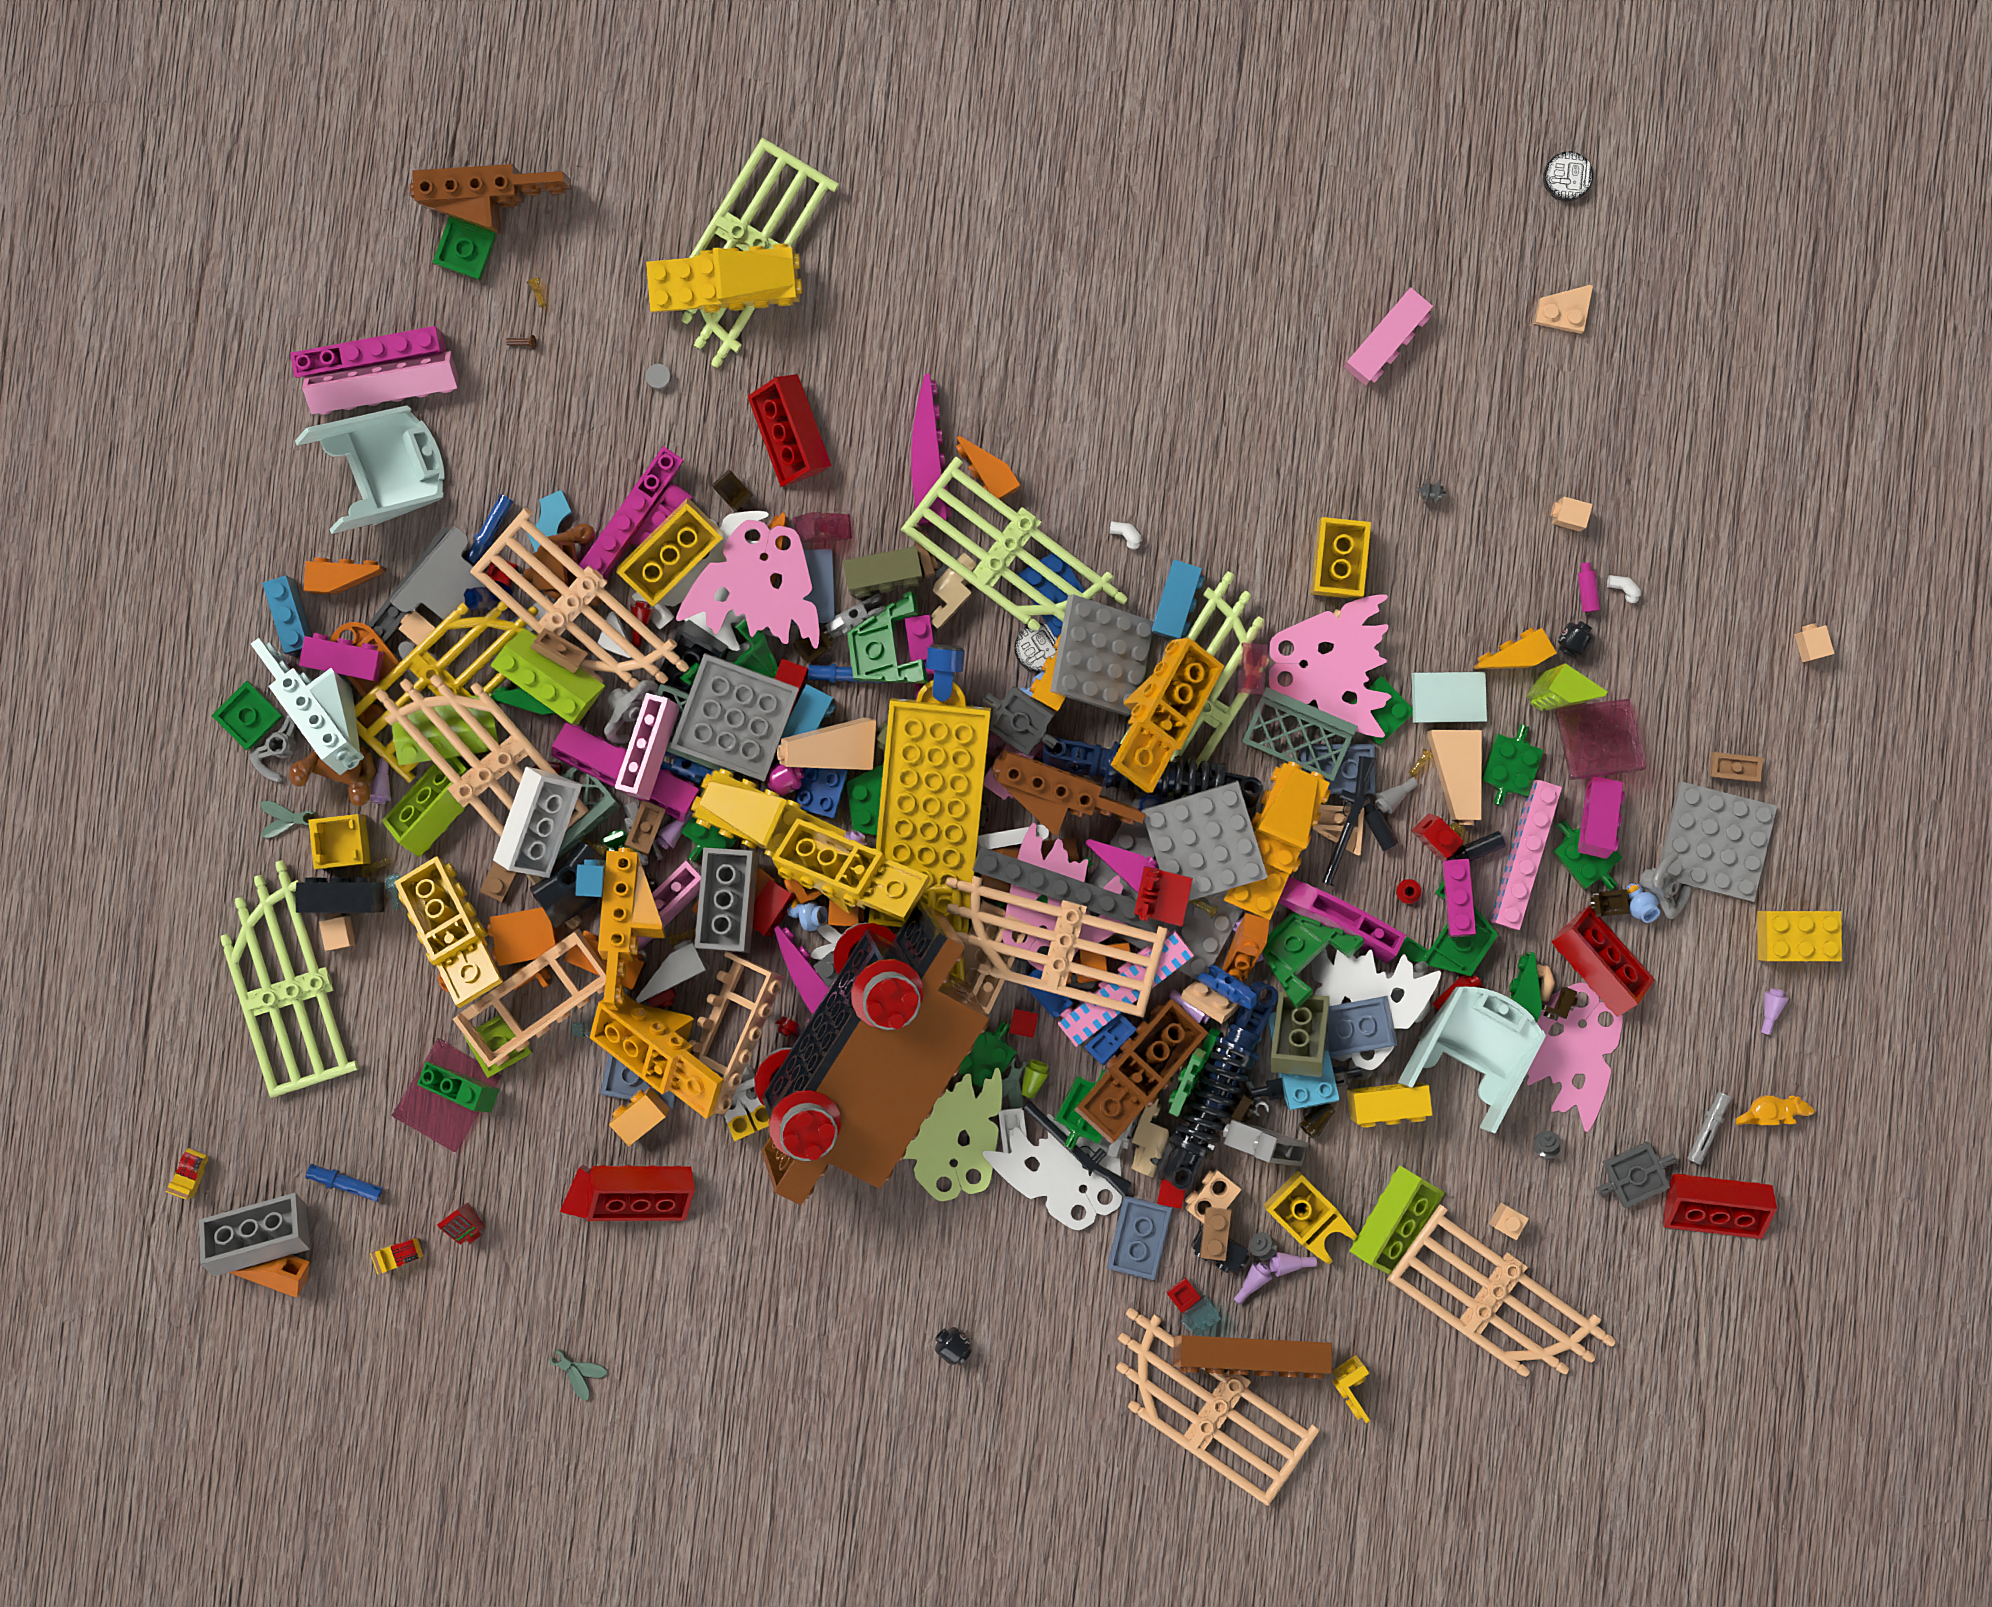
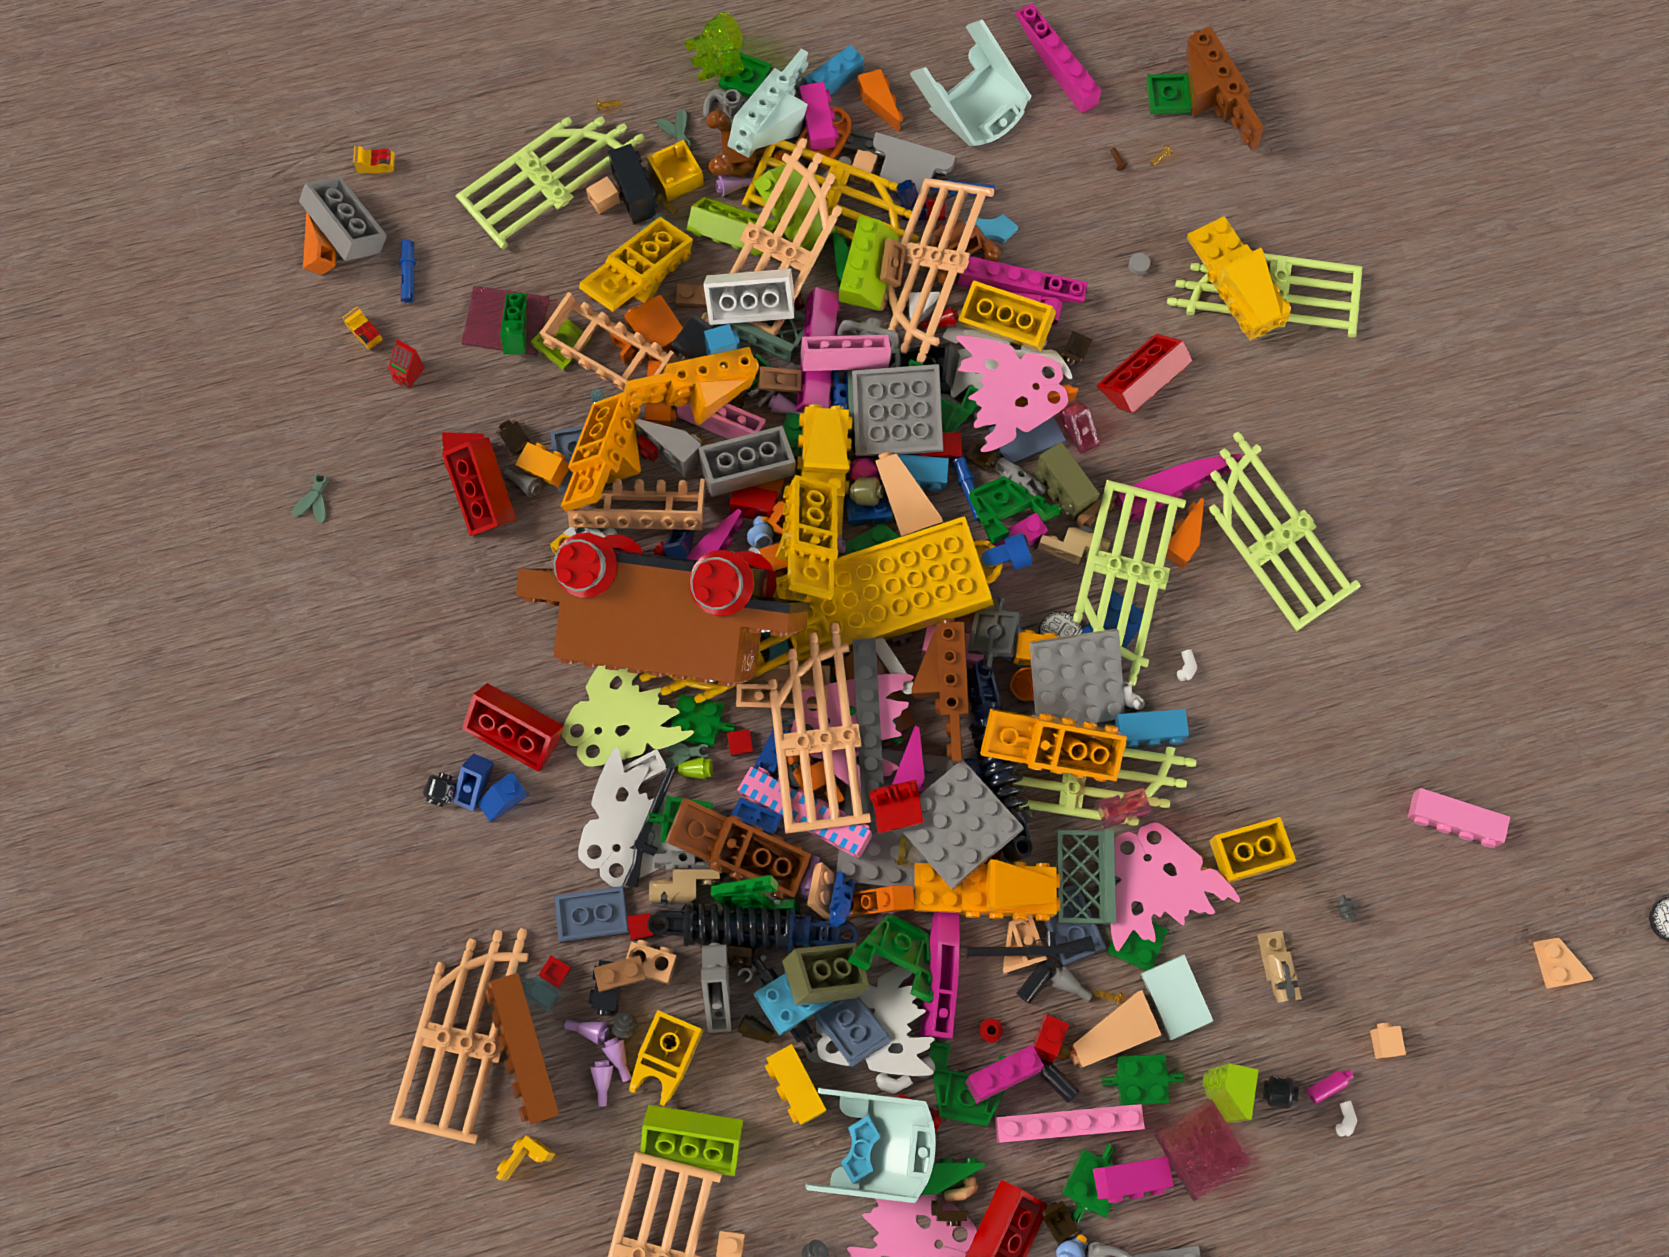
camera: 70 degrees right, 15 degrees down
bright pink brick [302,351,459,415] -> none
light orange slope [1473,627,1557,670] -> none
none -> blue slope [453,753,494,811]
none -> red slope [462,683,564,772]
none -> blue slope [477,772,529,822]
none -> dark brown bracket [496,420,531,455]
none -> light grey cone [503,469,541,497]
none -> lavender cone [590,1060,614,1106]
none -> clear yellow piece [596,99,621,112]
none -> dark blue slope [663,529,695,559]
none -> clear neon green piece [684,12,744,82]
none -> medium azure tile [840,1115,881,1184]
none -> olive head [850,477,884,506]
none -> orange hair [1009,667,1034,702]
none -> white arm [1121,682,1145,710]
none -> yellowish green piece [1209,432,1361,631]
none -> tan plate [1257,930,1302,1003]

